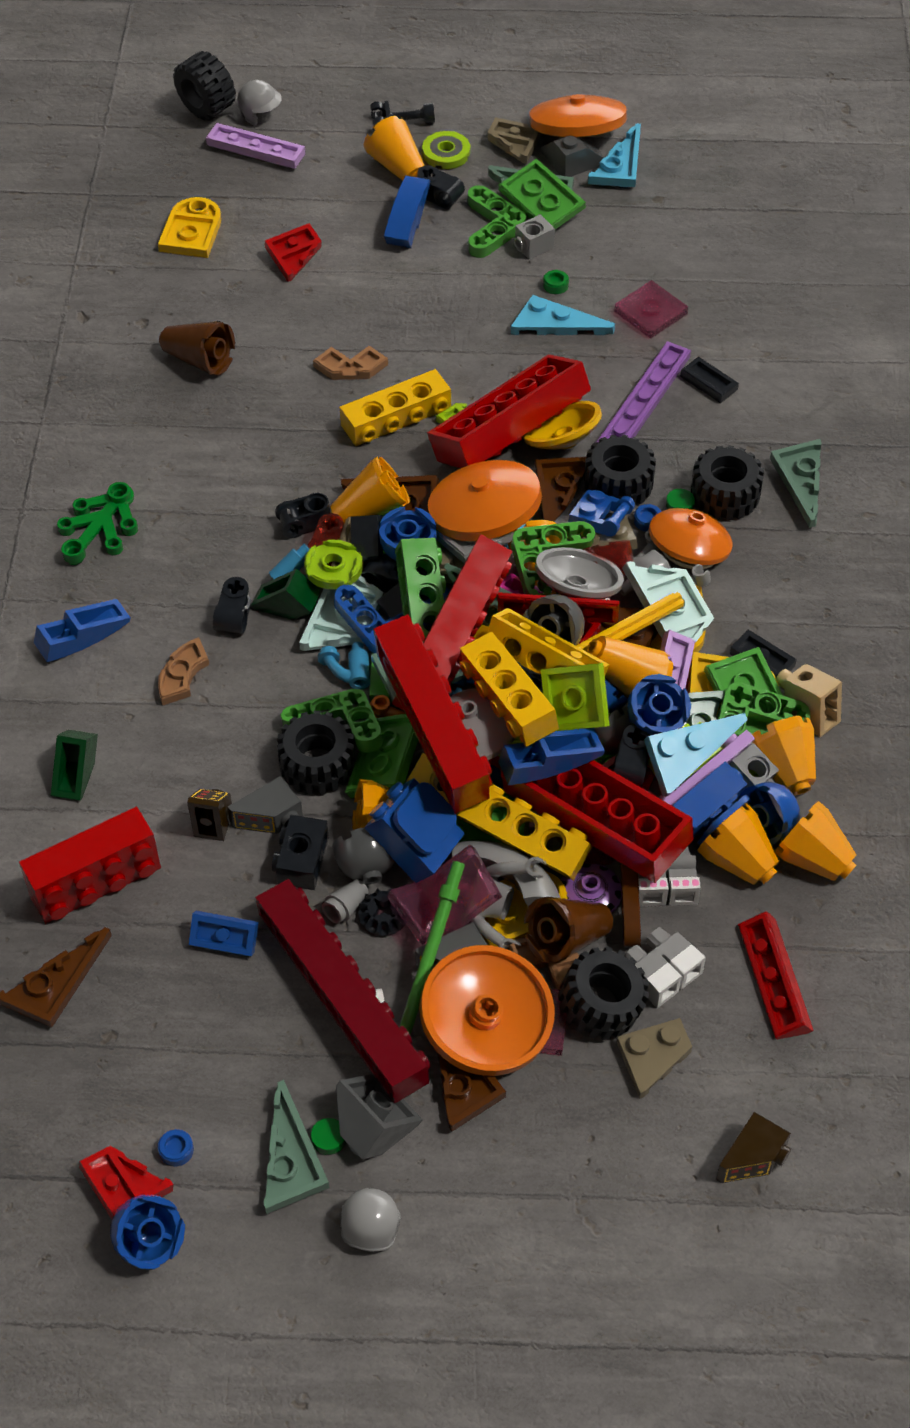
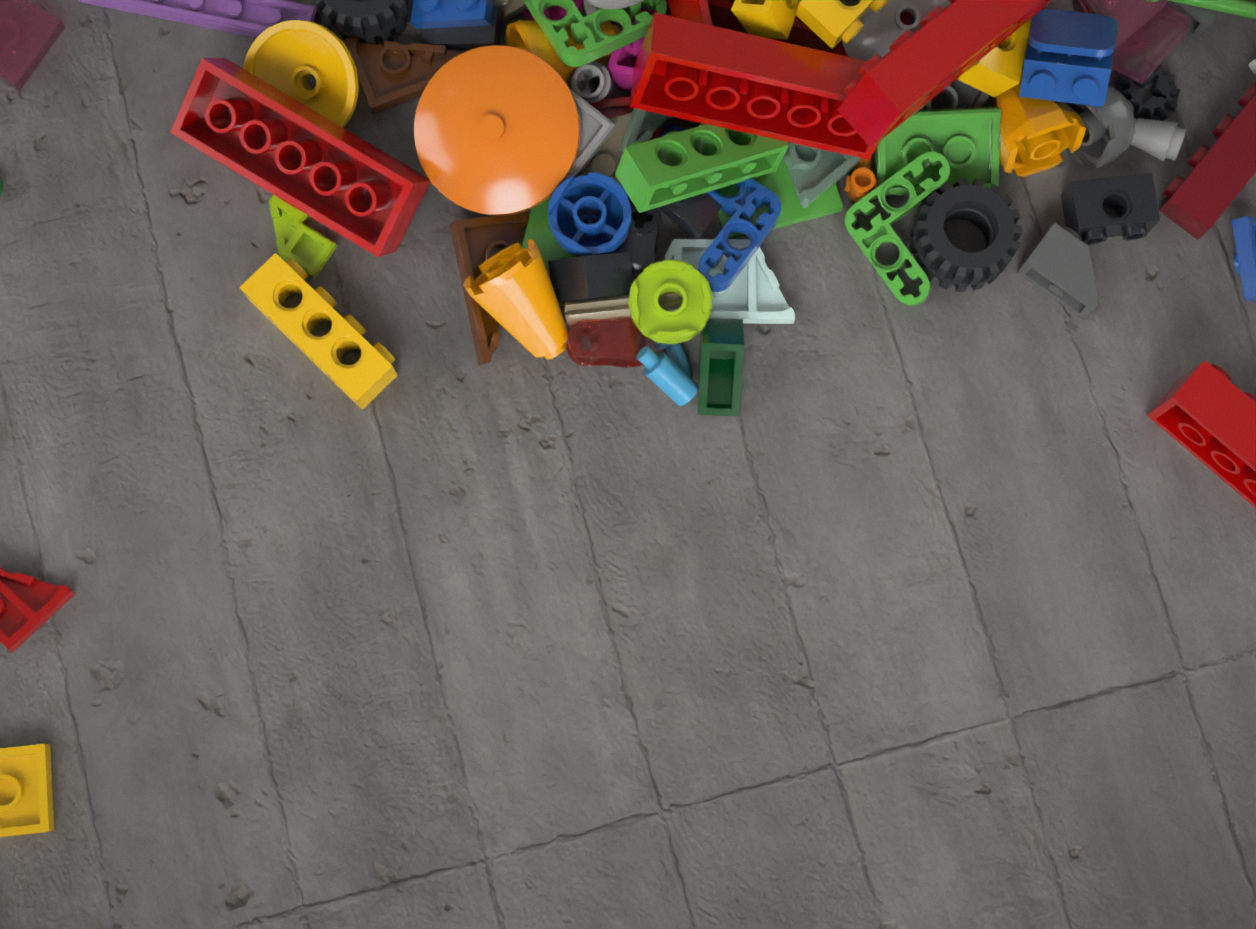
camera: 110 degrees left, 25 degrees up
blue slope [34,599,131,662] -> none
dark green slope [51,729,98,800] -> none
green plant [57,482,138,565] -> none
medium nougat tile [158,637,209,705] -> none
reddish brown cone [159,321,235,375] -> none
dark brown slope [187,789,232,841] -> none
black piece [213,577,251,634] -> none
black piece [275,493,332,538] -> none
medium nougat tile [313,346,388,380] -> none
dark azure plant [318,642,370,689] -> none
medium azure wing [511,295,615,335] -> none

